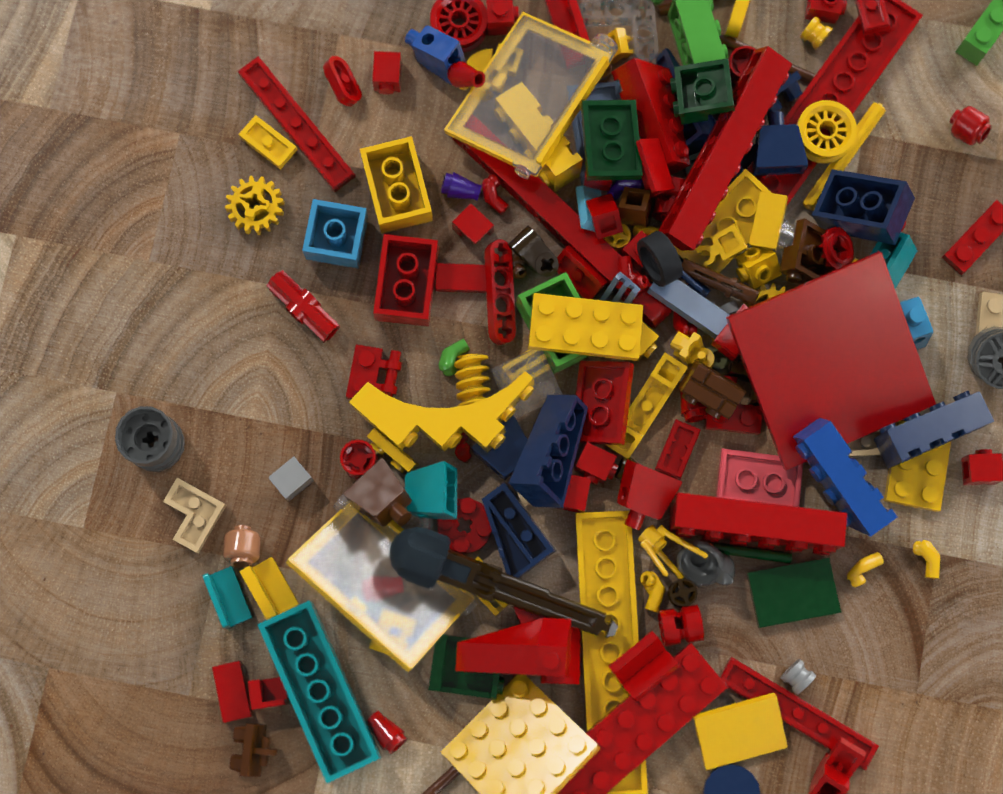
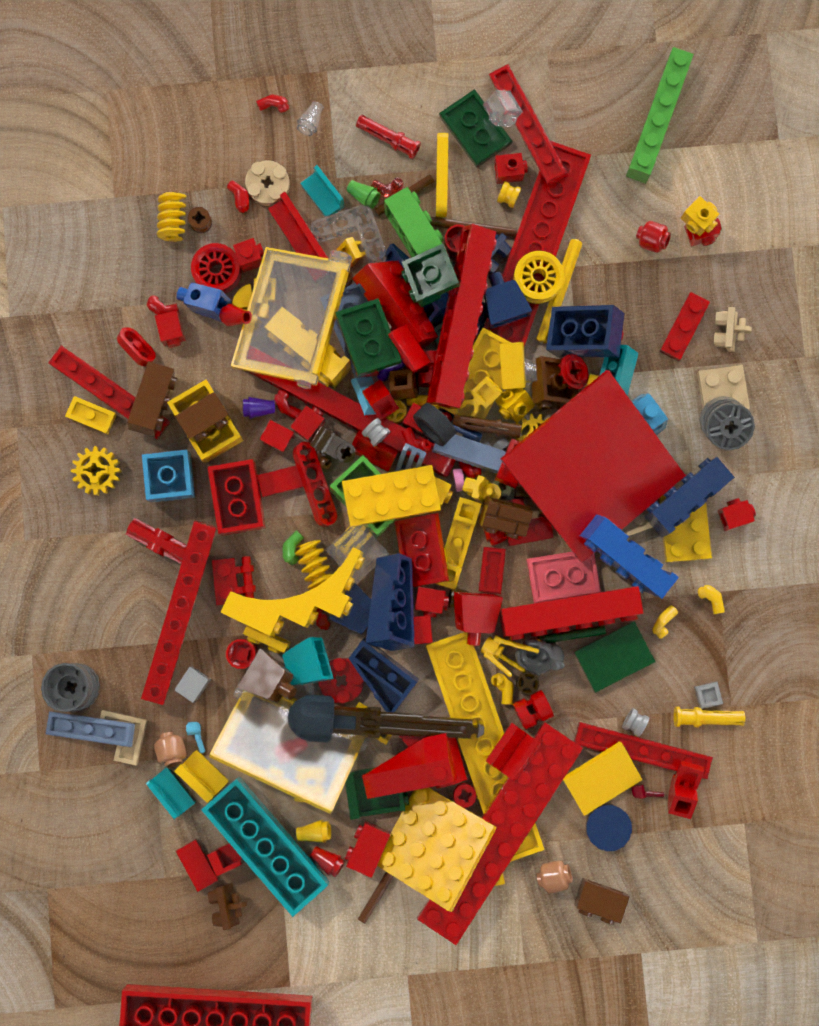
camera: 15 degrees left, 5 degrees up
none -> sand blue tile [46,711,135,747]
none -> reddish brown brick [127,361,178,437]
none -> red brick [141,521,217,705]
none -> red arm [147,295,179,315]
none -> reddish brown brick [175,392,231,442]
none -> medium azure hand [186,722,205,753]
none -> red brick [290,405,325,443]
none -> yellow cone [296,819,331,843]
none -> red brick [344,821,391,878]
none -> light grey wheel [362,418,390,447]
none -> bright pink tile [452,468,464,492]
none -> red wheel [453,783,477,808]
none -> dark red hand [631,784,664,799]
none -> yellow pin [673,706,745,728]
none -> light grey tile [694,682,723,709]

